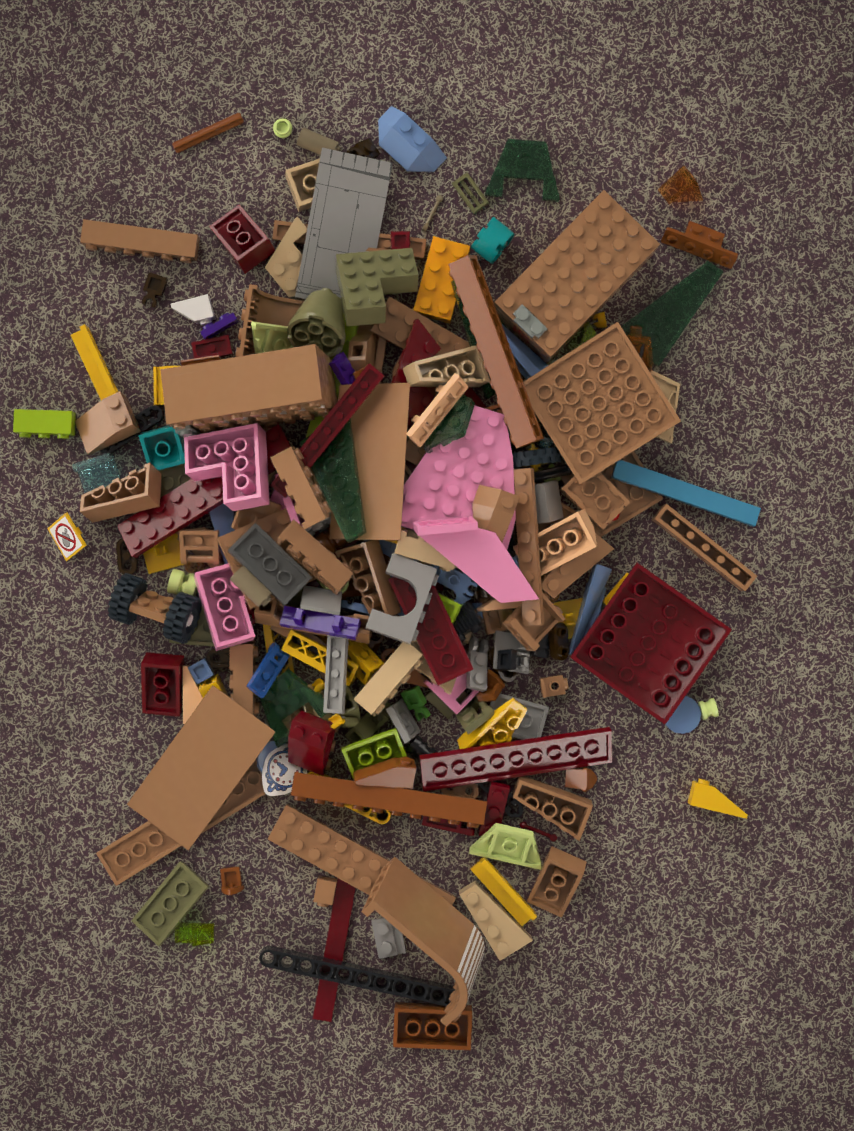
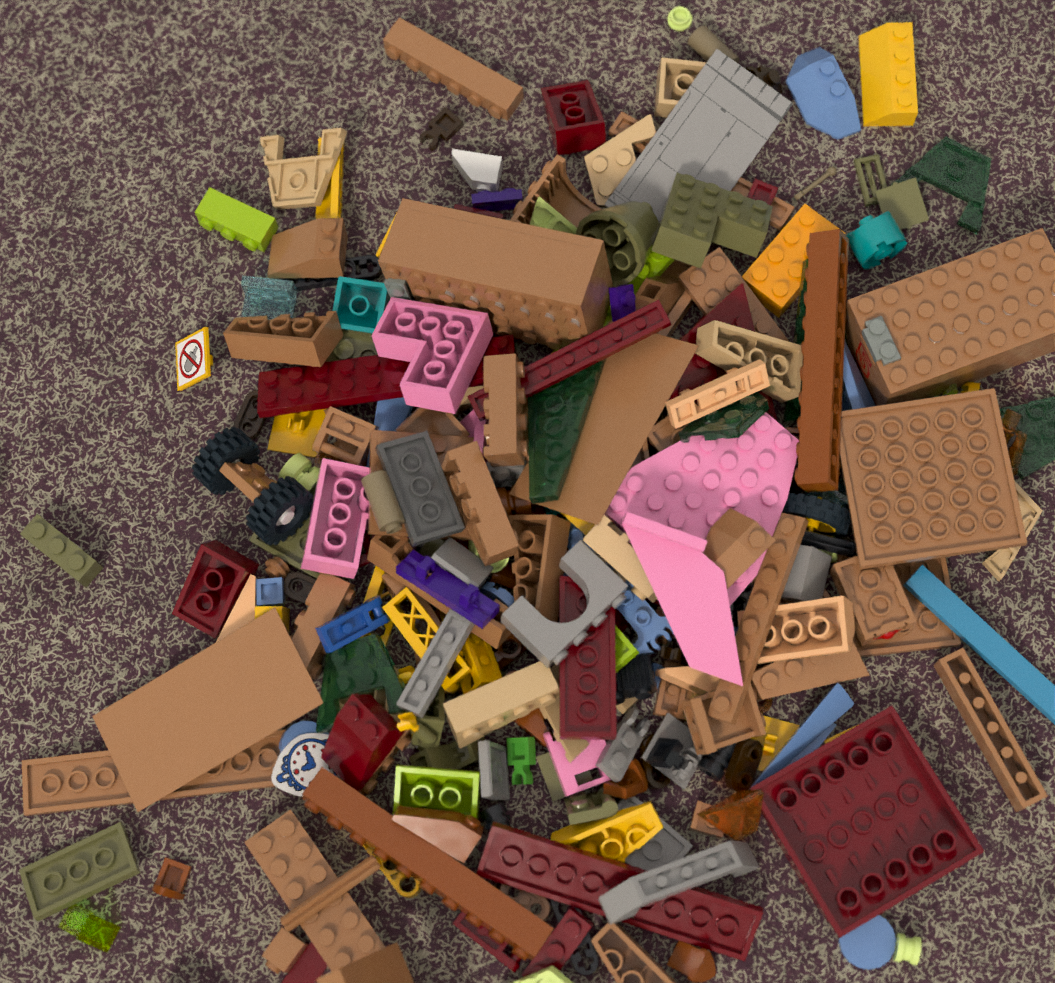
camera: 30 degrees right, 15 degrees down
none -> olive brick [20,514,103,588]
none -> tan wing [260,128,347,210]
none -> medium nougat plate [265,556,290,580]
none -> medium nougat axle [280,855,380,931]
none -> light grey slope [598,841,759,925]
none -> clear orange slope [697,789,764,841]
none -> yellow slope [858,22,918,126]
none -> olive piece [875,177,929,230]

